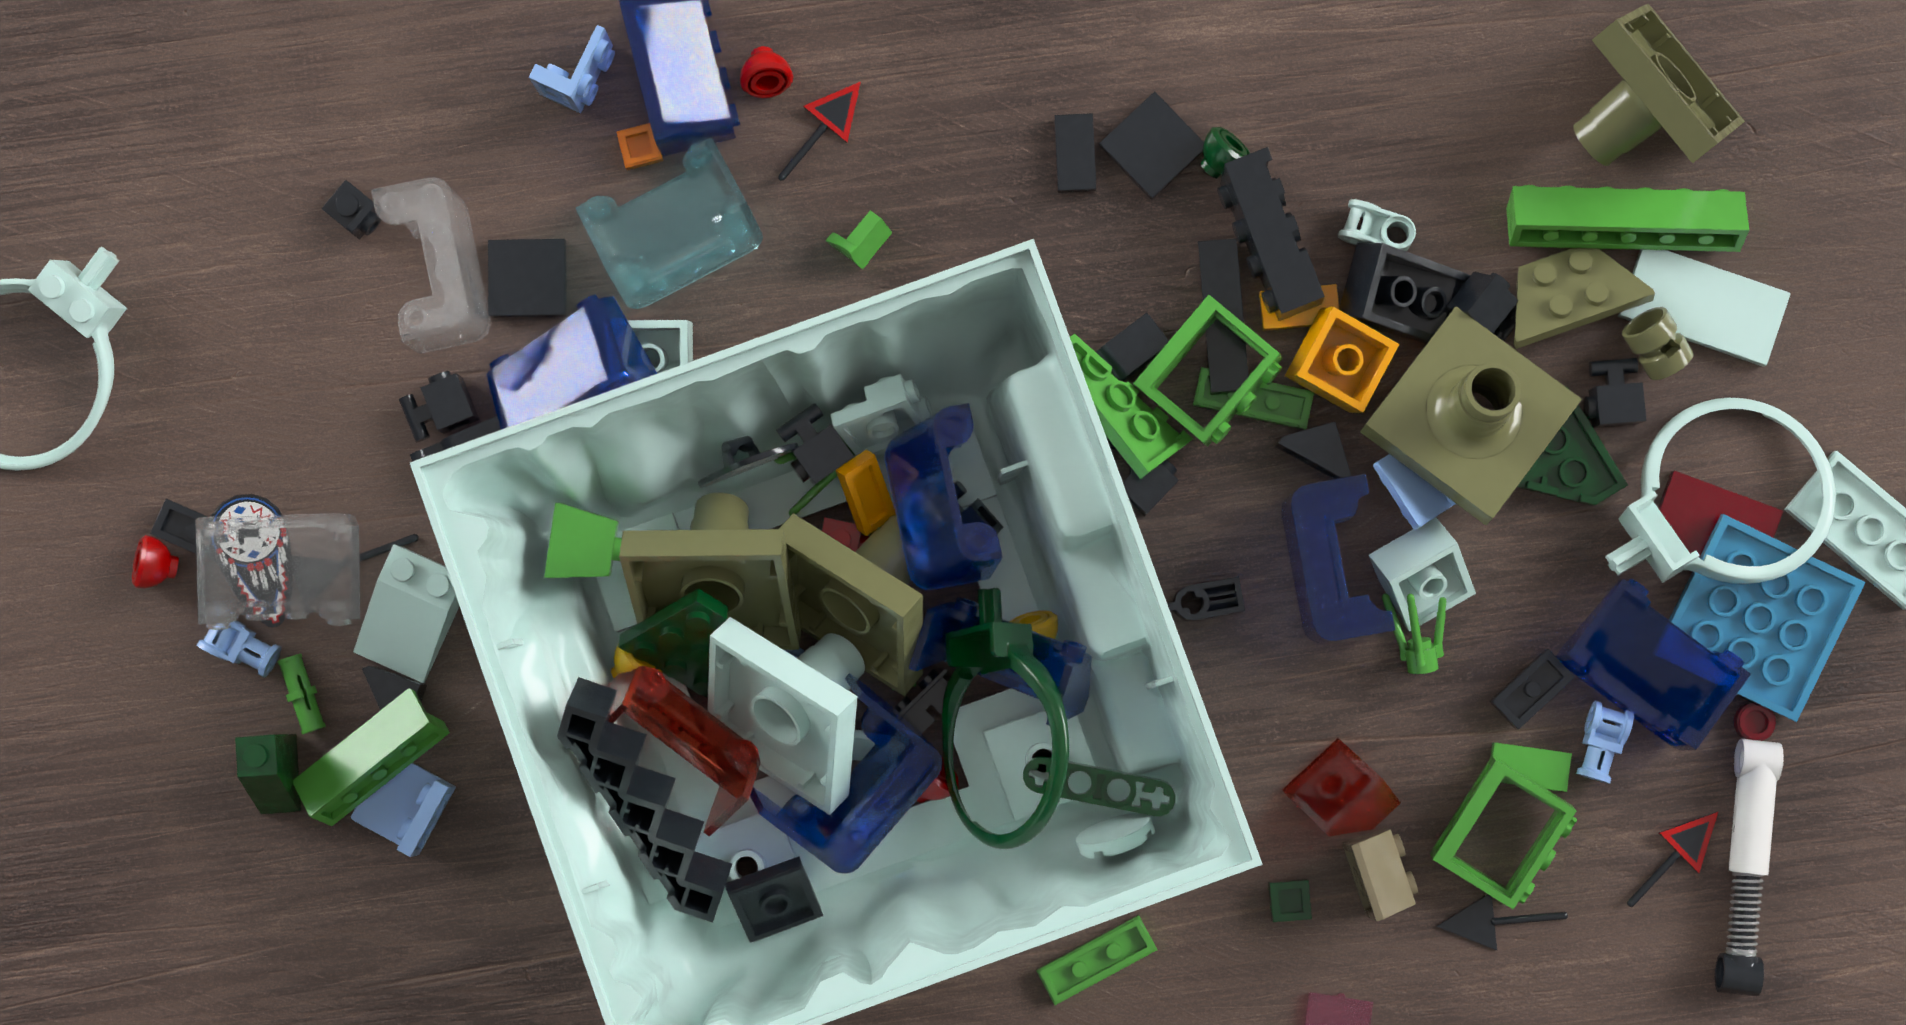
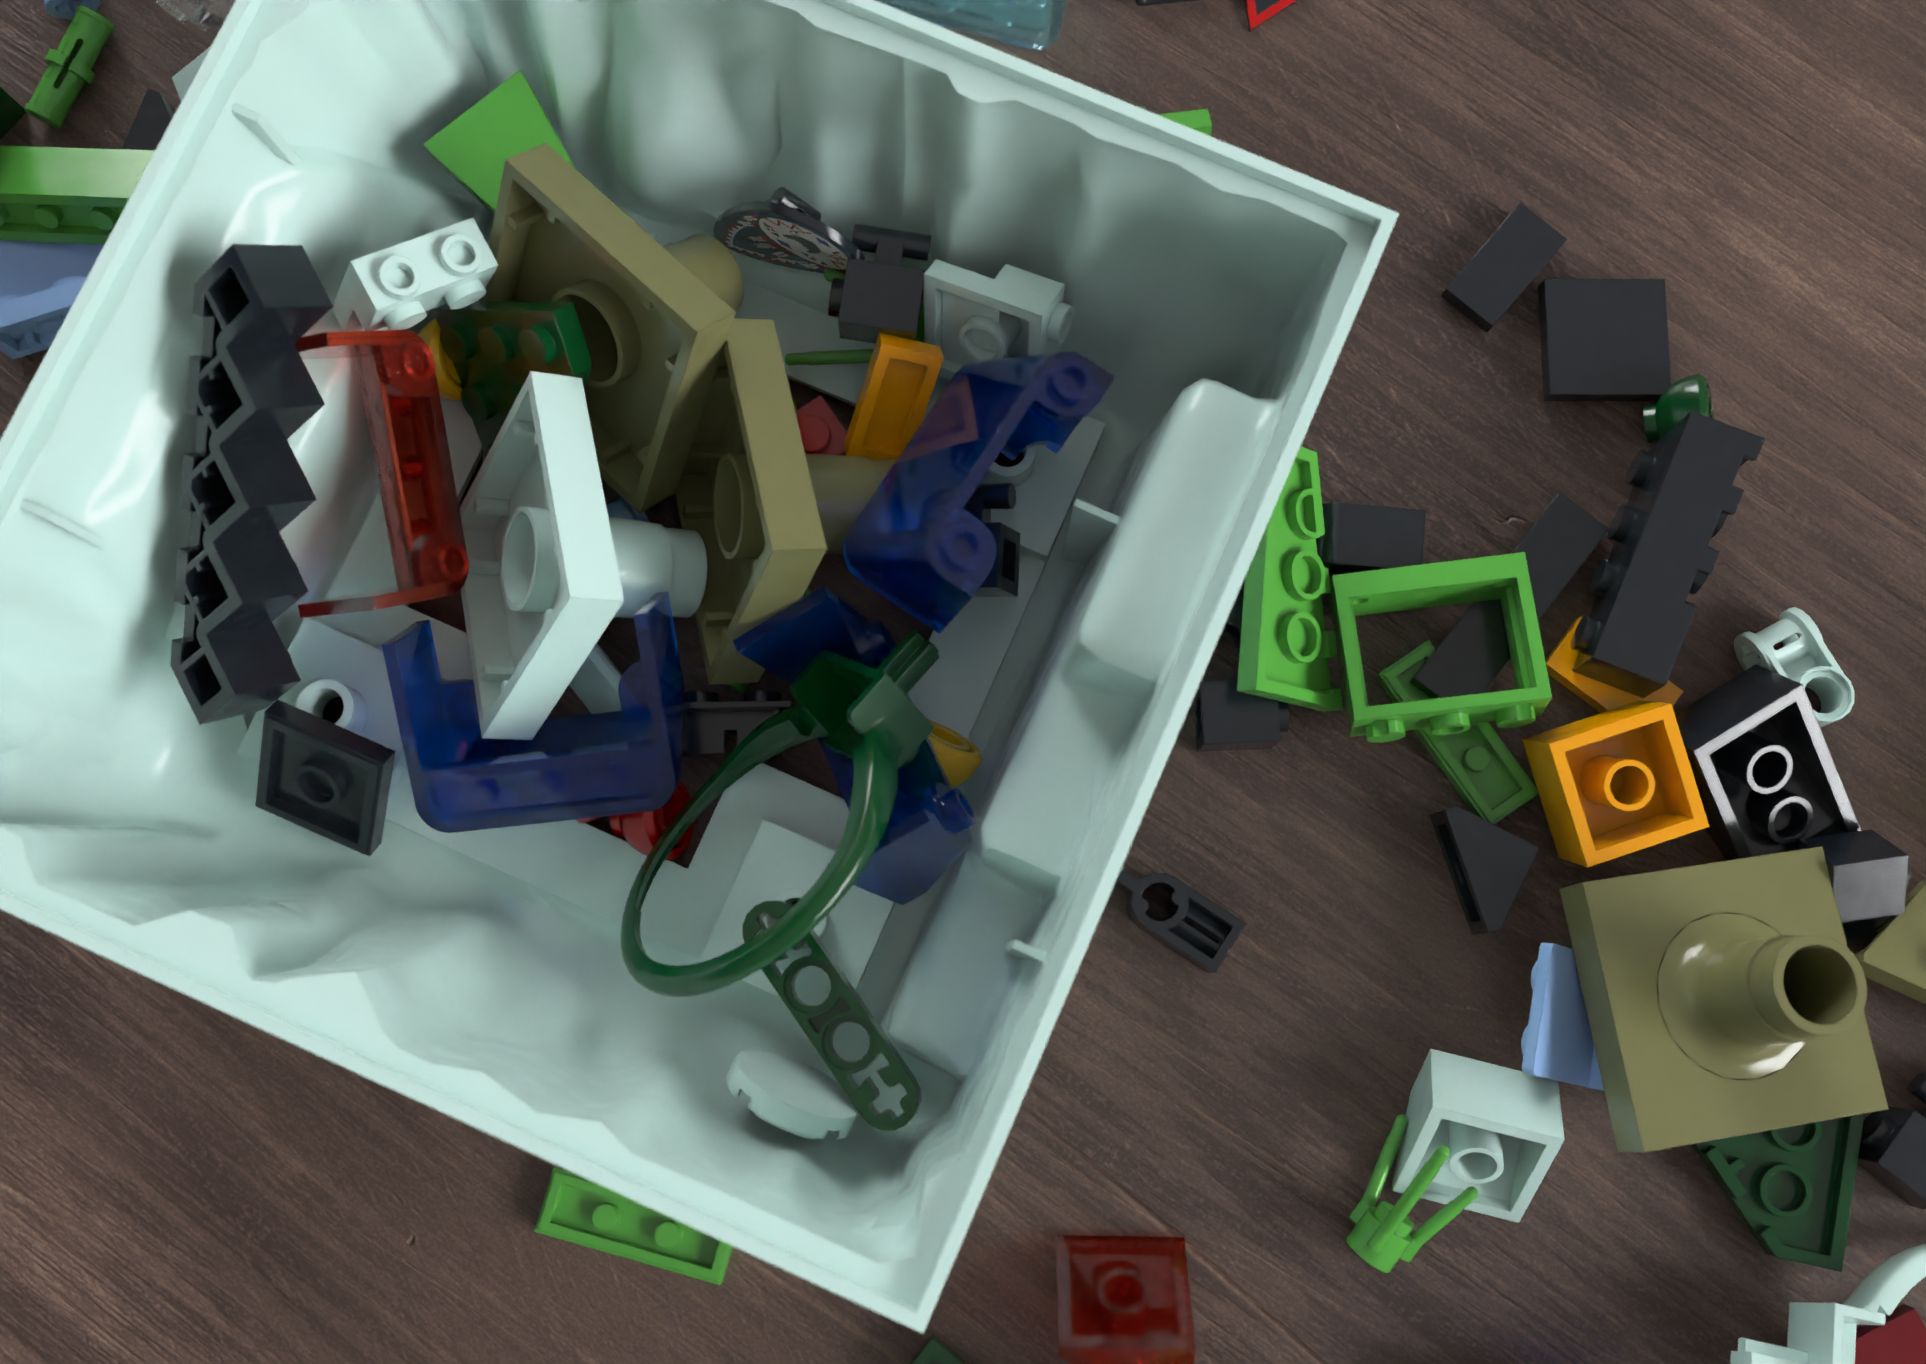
camera: 40 degrees right, 5 degrees down
clear blue windscreen [1281,474,1395,643] -> none
none -> light aqua plate [332,218,498,333]

